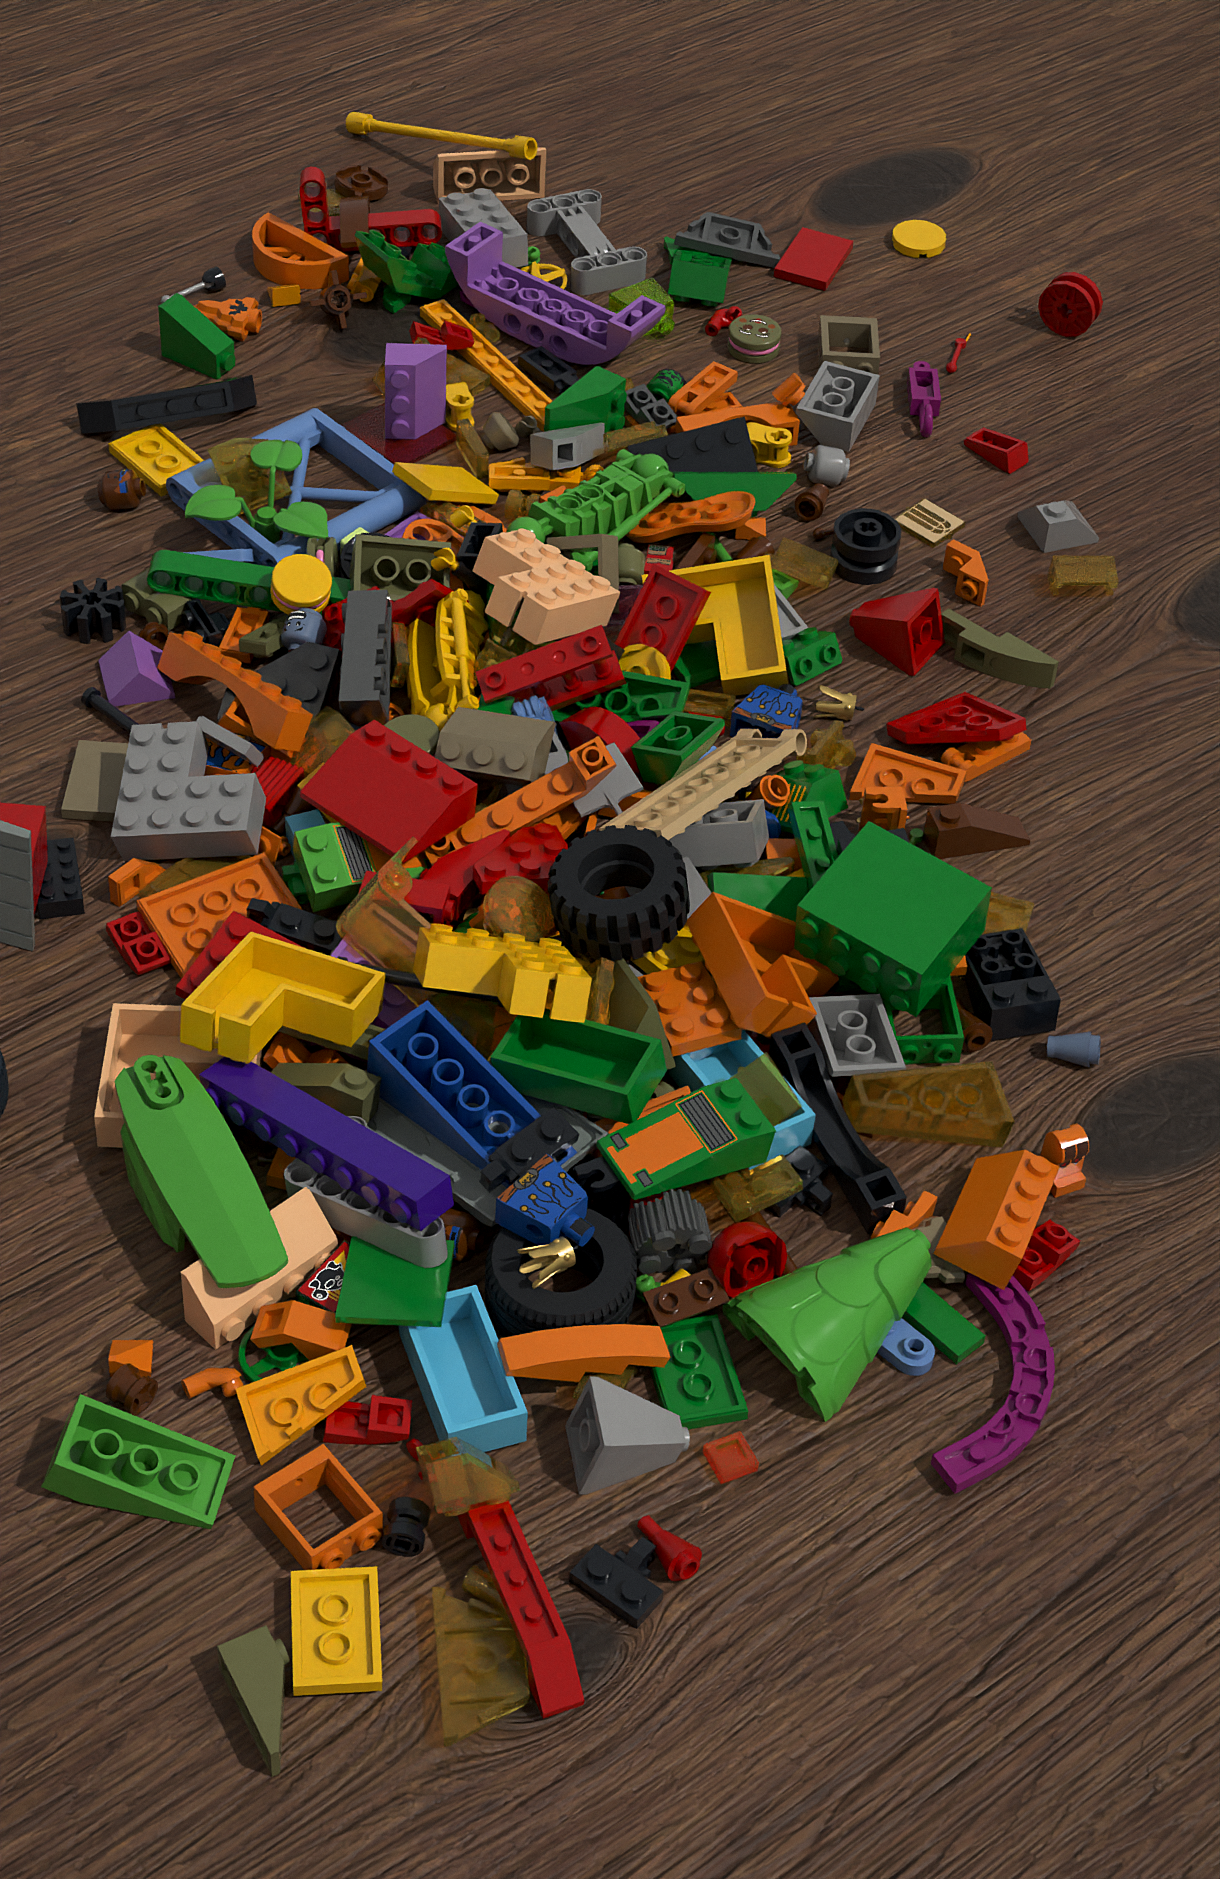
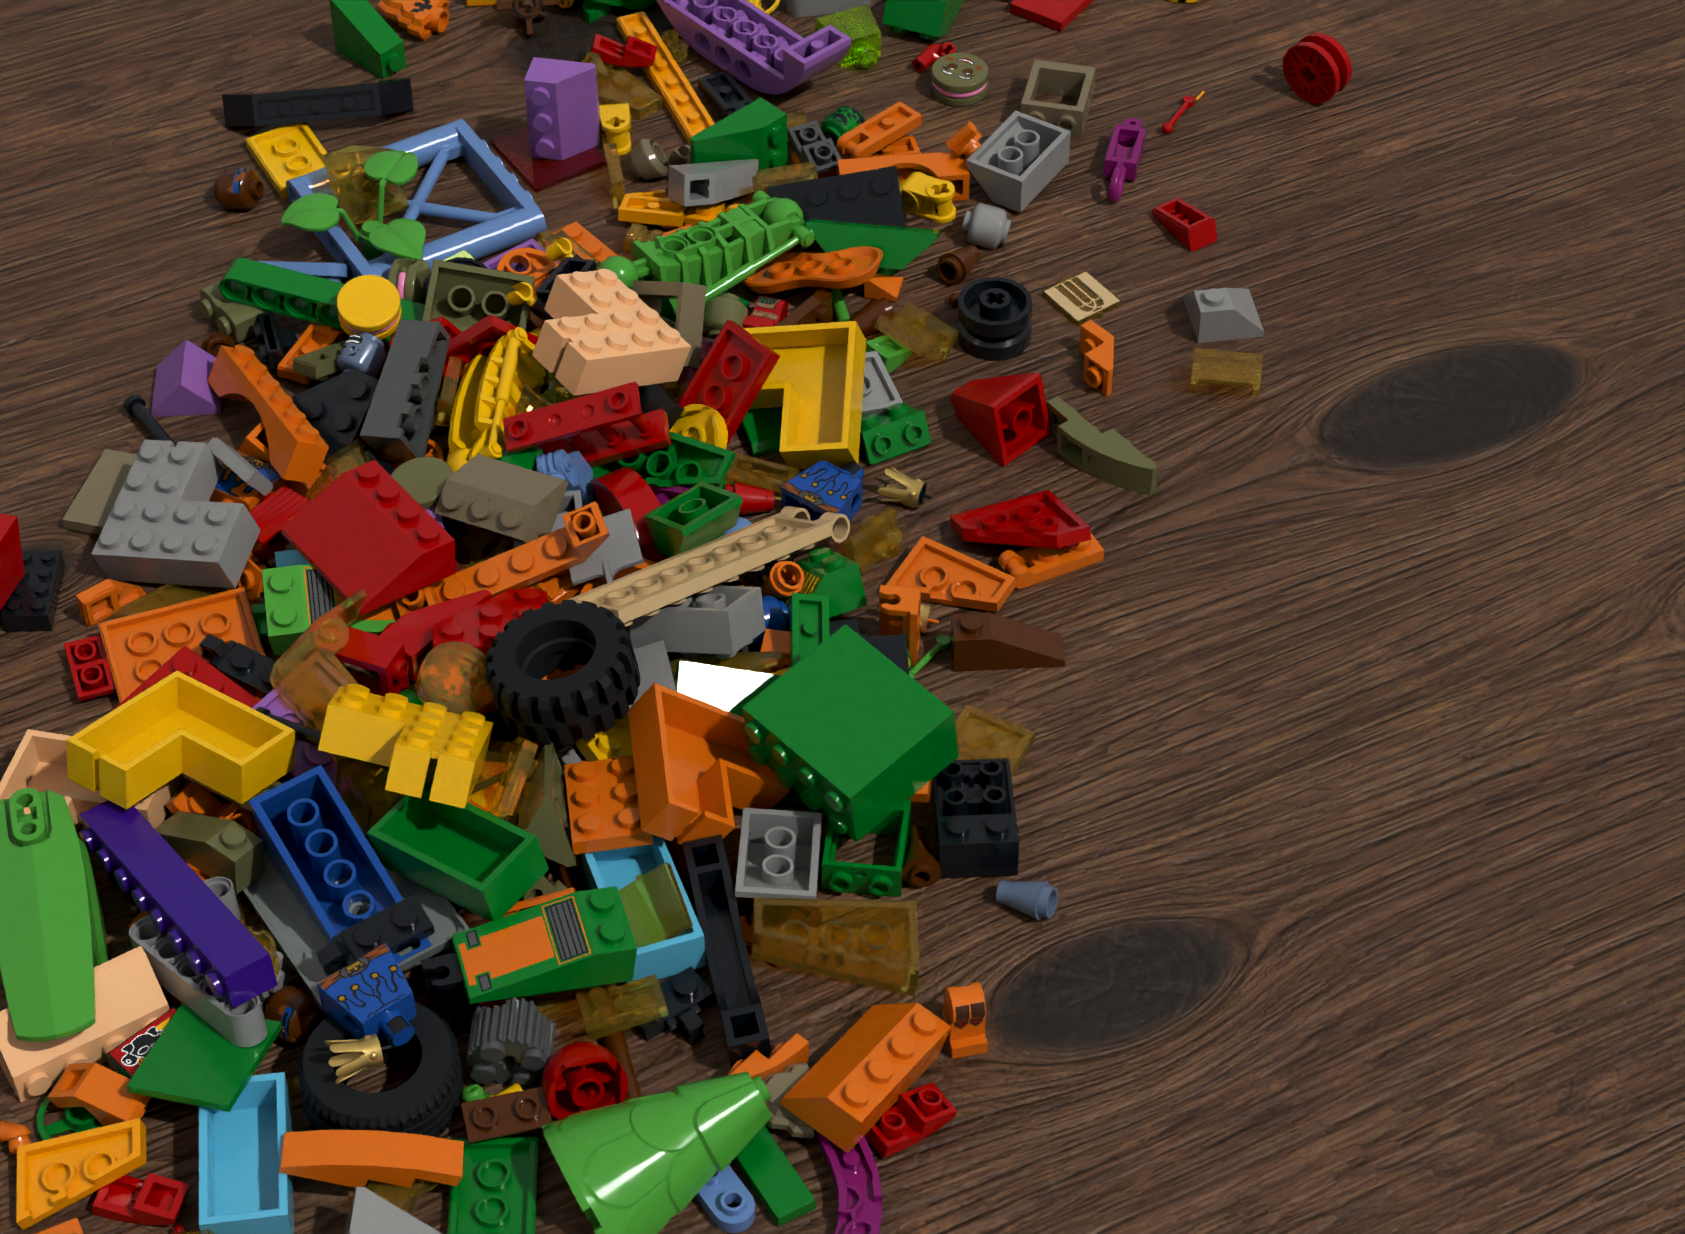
camera: 15 degrees right, 0 degrees up
black gear [60,578,126,644] -> none
yellow tile [392,462,499,505] -> none

